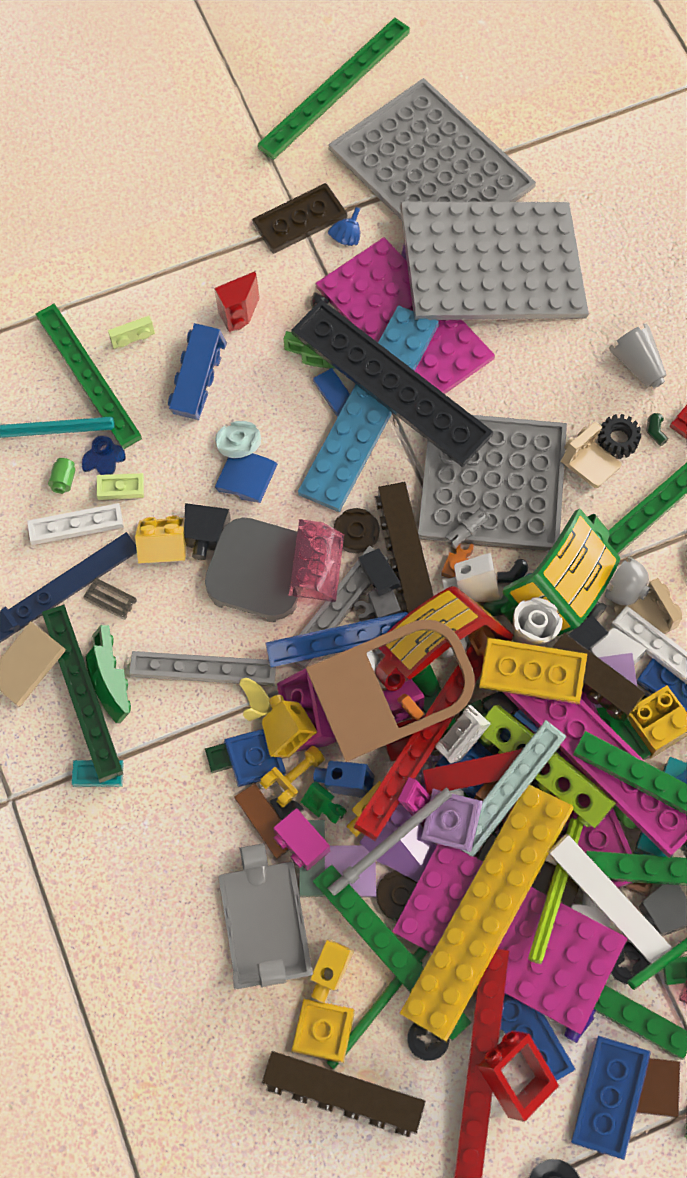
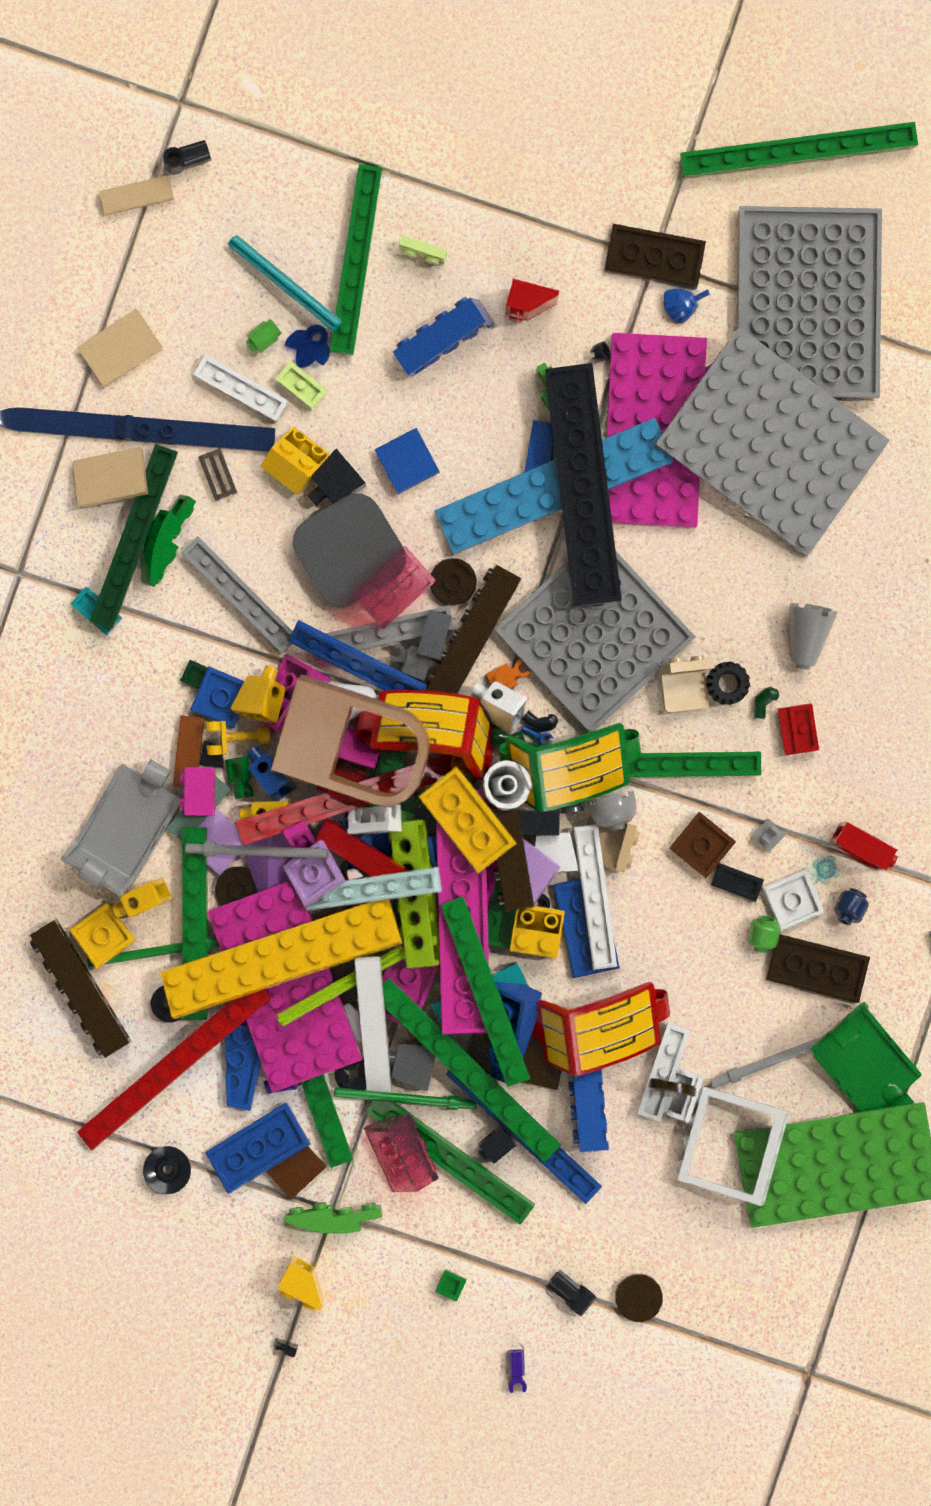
camera: 30 degrees right, 20 degrees up
light aqua tile [215,421,262,458] -> none
light yellow helmet [239,678,271,721] -> none
orange tile [397,693,424,720] -> none
light grey pin [445,507,491,549] -> none
red window [477,1031,559,1122] -> none

